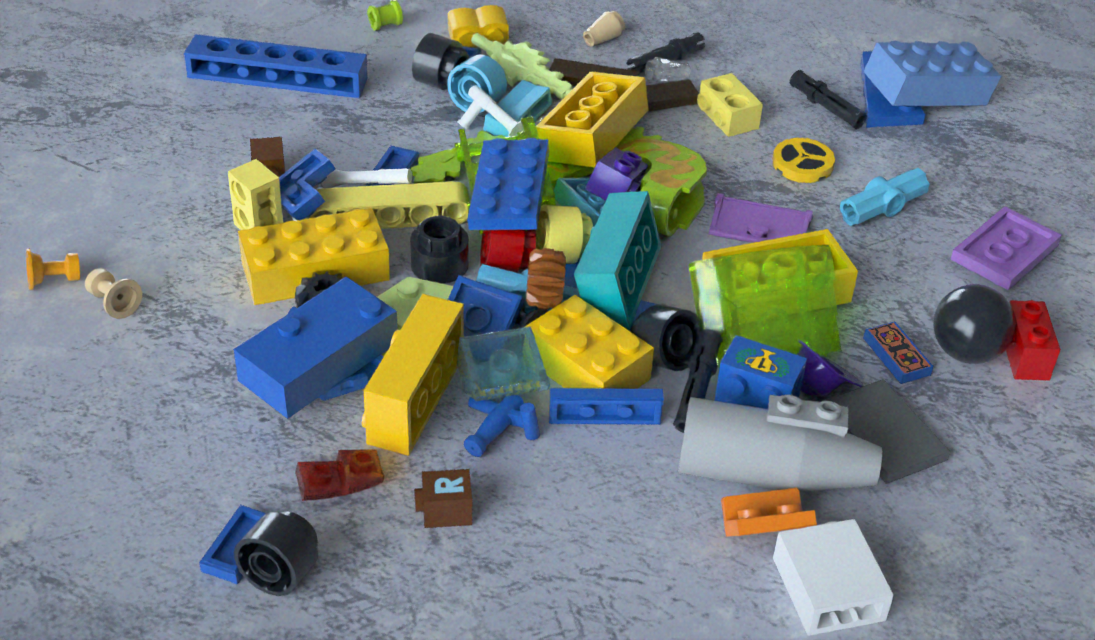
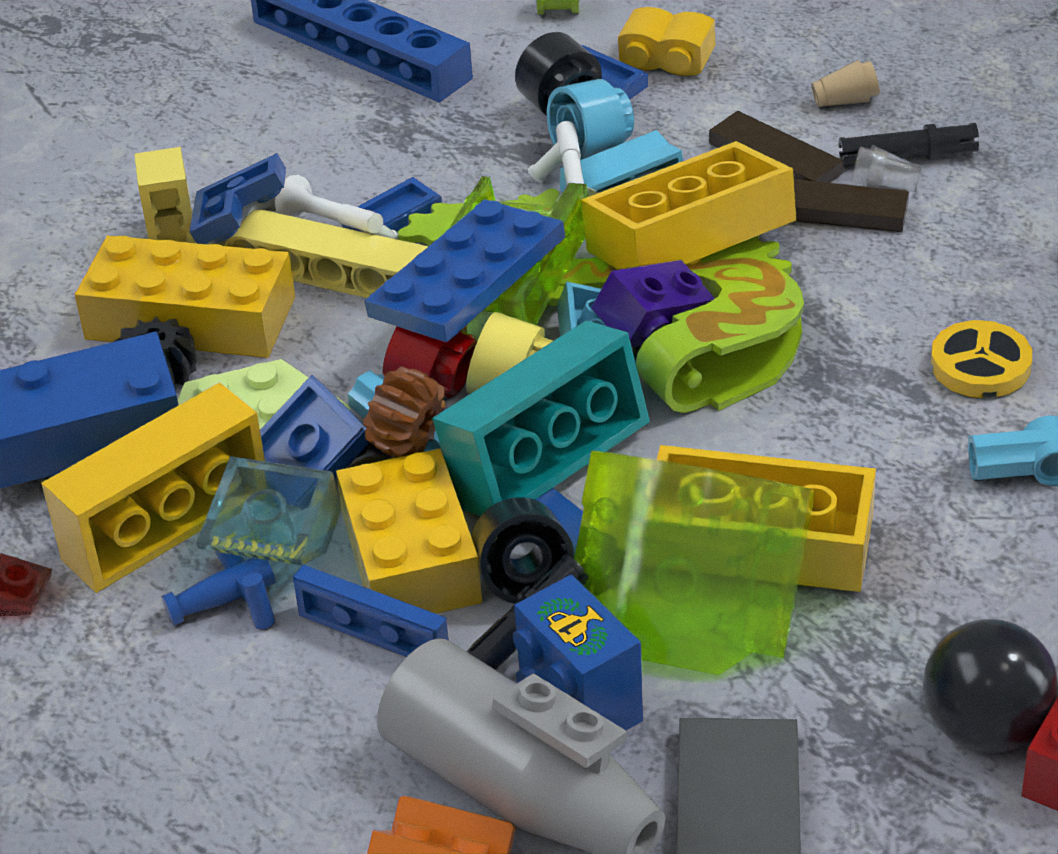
camera: 35 degrees right, 0 degrees up
reddish brown brick [250,136,285,177] -> none
black piece [410,216,469,284] -> none
reddish brown brick [414,469,472,528] -> none
yellowish green piece [471,33,573,100] -> none
light yellow brick [697,73,763,137] -> none
medium lavender door [708,193,813,243] -> none
dark purple piece [797,339,864,396] -> none
tile [863,321,934,384] -> none

